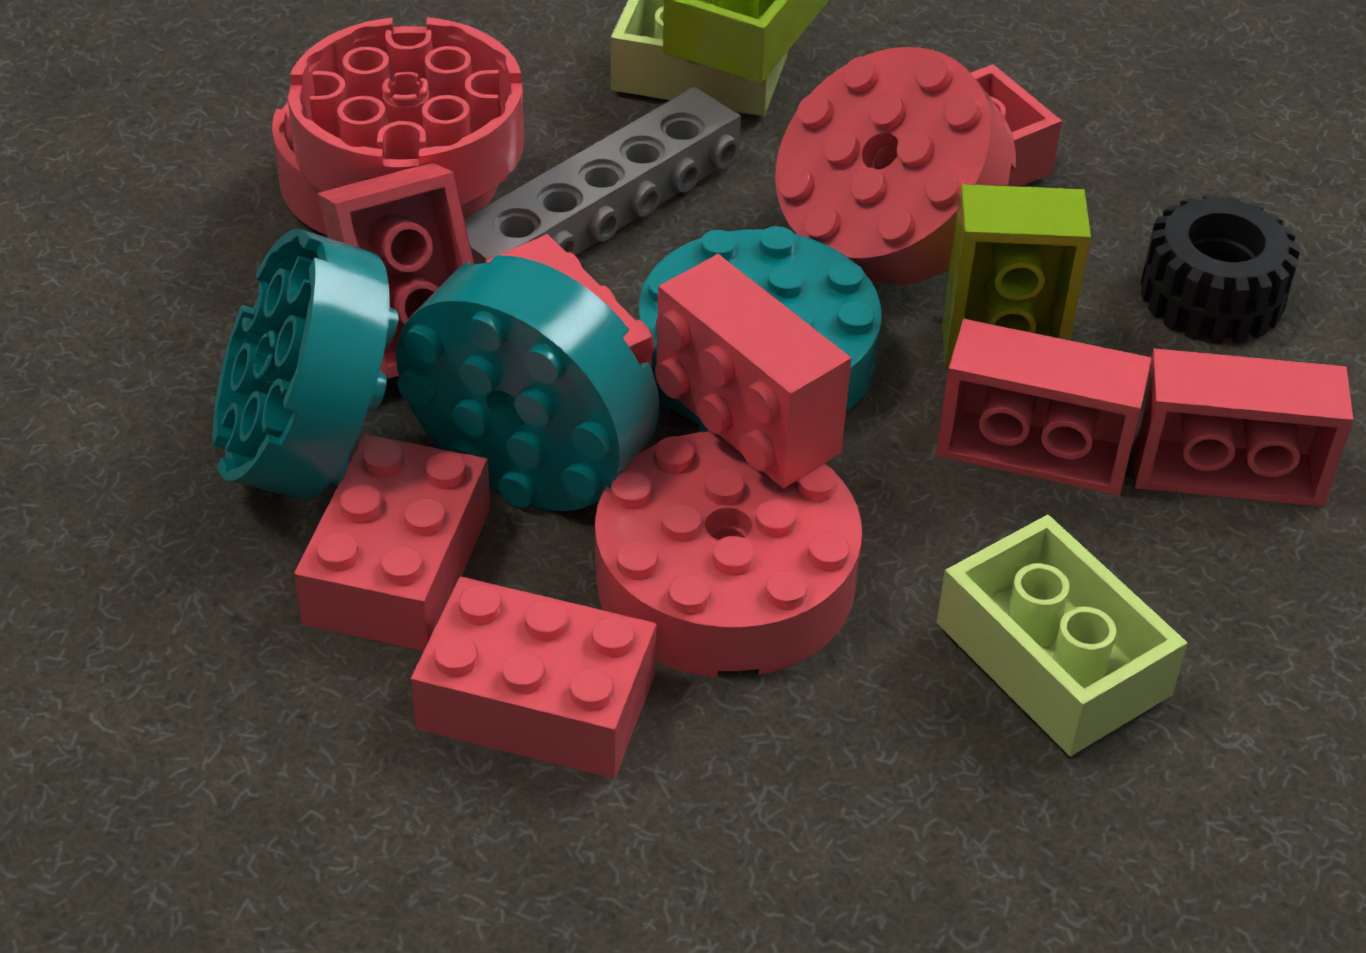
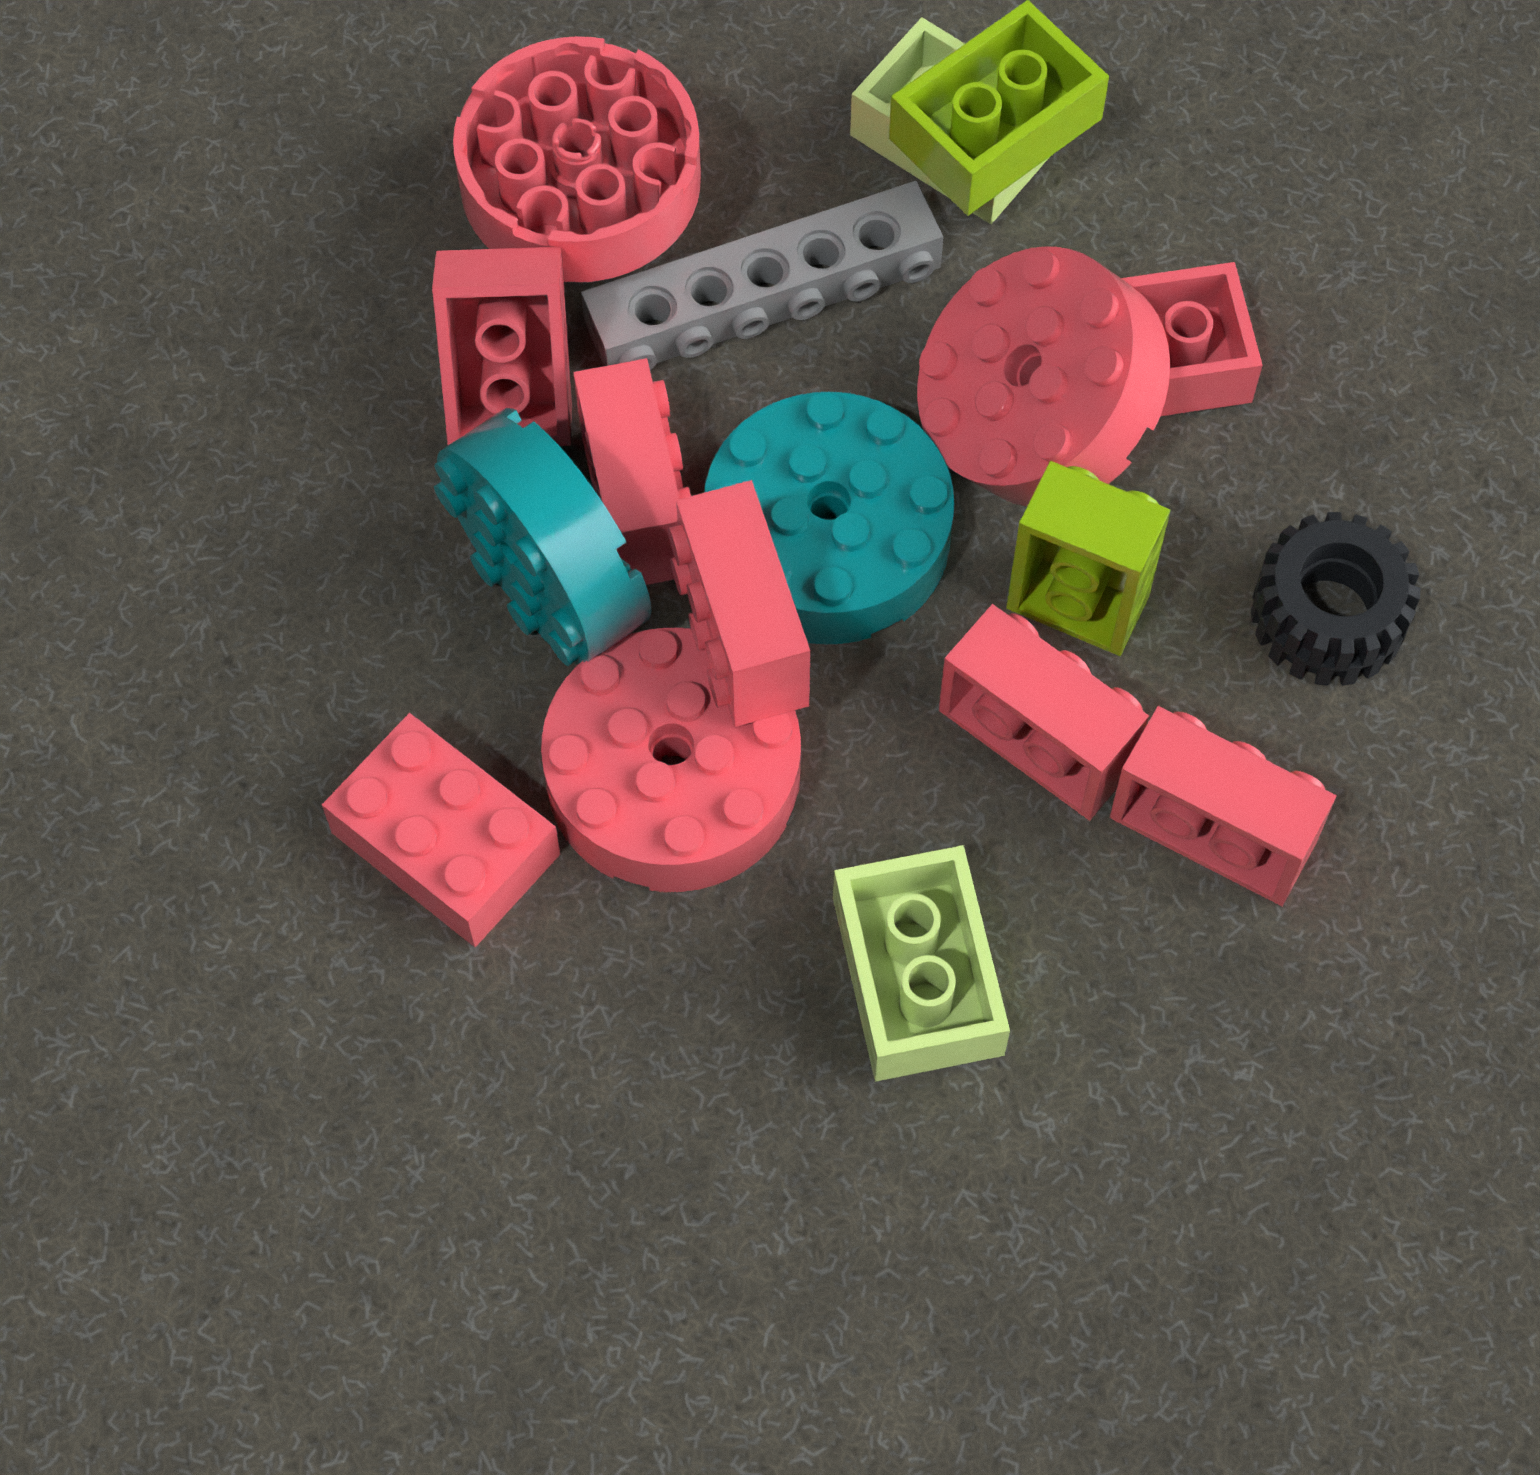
camera: 25 degrees right, 20 degrees up
teal brick [212,229,398,500] -> none
coral brick [294,434,490,651] -> none

